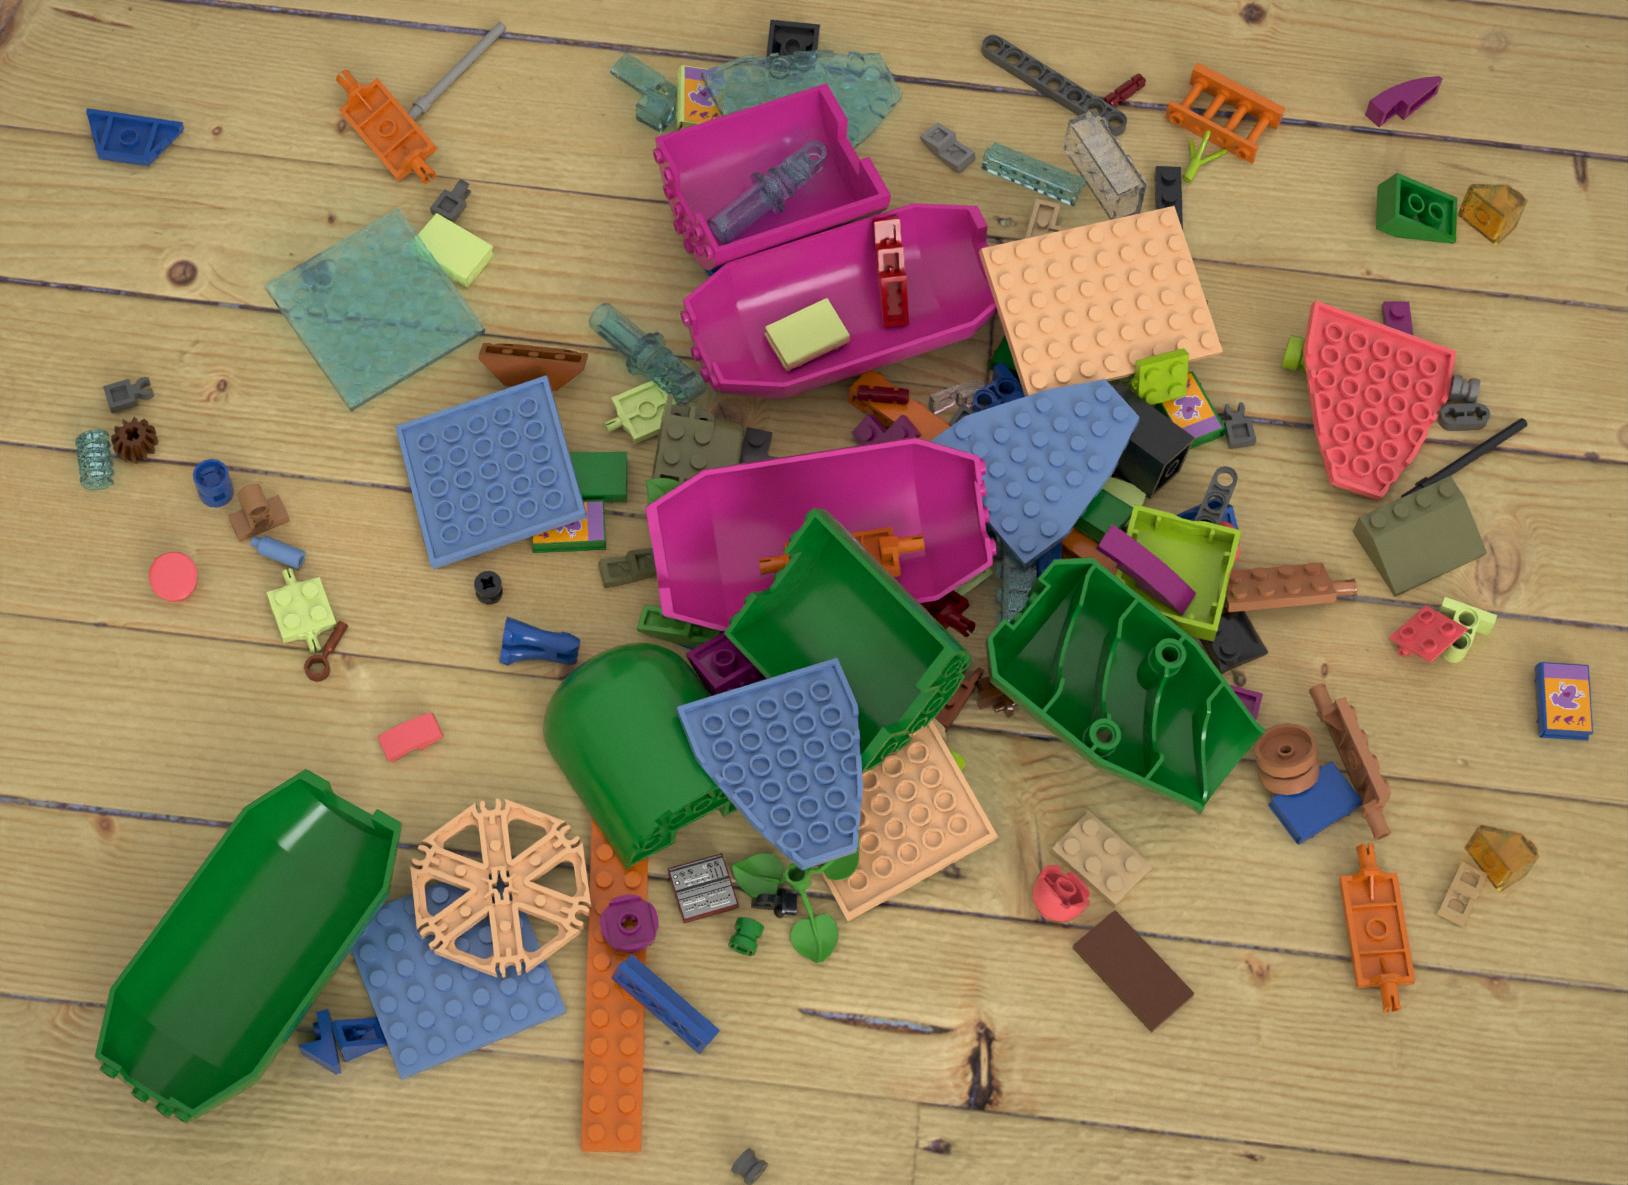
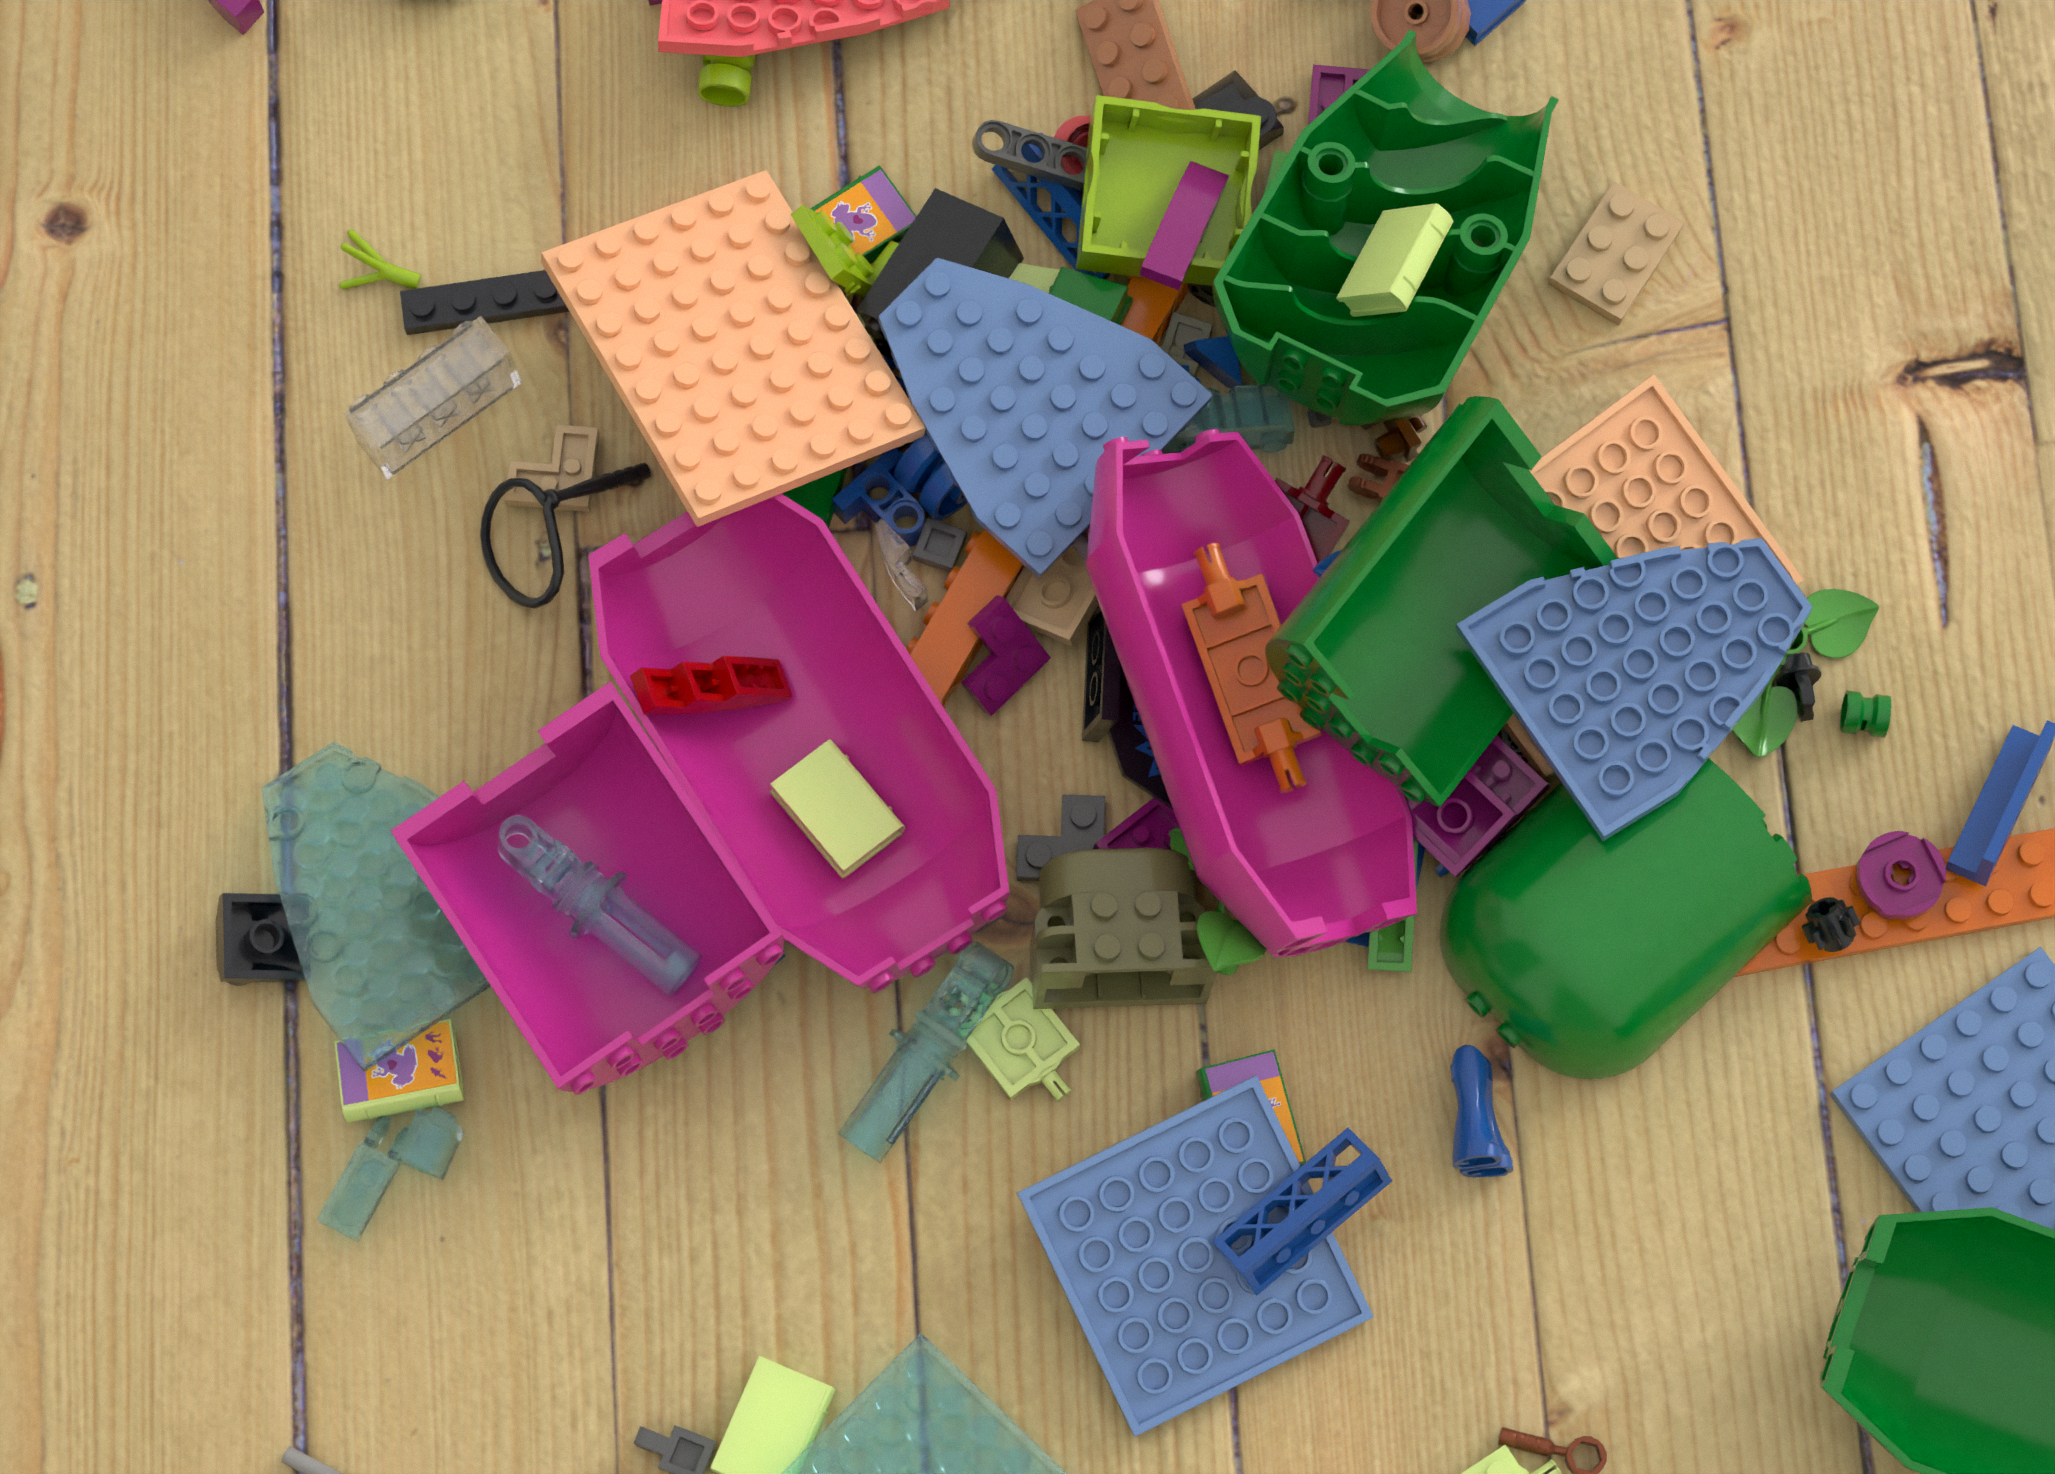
camera: 95 degrees left, 10 degrees up
coral slope [378,712,444,762] -> none
light nougat plate [410,799,591,978] -> none
black wheel [474,571,503,605] -> none
dark orange wedge [479,343,588,391] -> none
green piece [570,452,627,503] -> none
olive slope [598,548,657,588] -> none
light grey tile [667,853,739,924] -> none
dark red axle [857,385,909,404] -> none
light grey slope [920,122,976,173] -> none
dark grey beam [982,35,1127,136] -> none
clear light blue fence [982,142,1087,206] -> none
coral cylinder [1032,865,1090,922] -> none
reddish brown tile [1073,910,1195,1033] -> none
dark red axle [1104,74,1146,107] -> none
orange fence [1165,63,1285,164] -> none
dark grey plate [1223,402,1257,449] -> none
none -> black piece [480,463,650,608]
none -> blue fence [1212,1128,1392,1296]
none -> yellowish green piece [1336,203,1453,317]
none -> black gear [1802,897,1860,952]

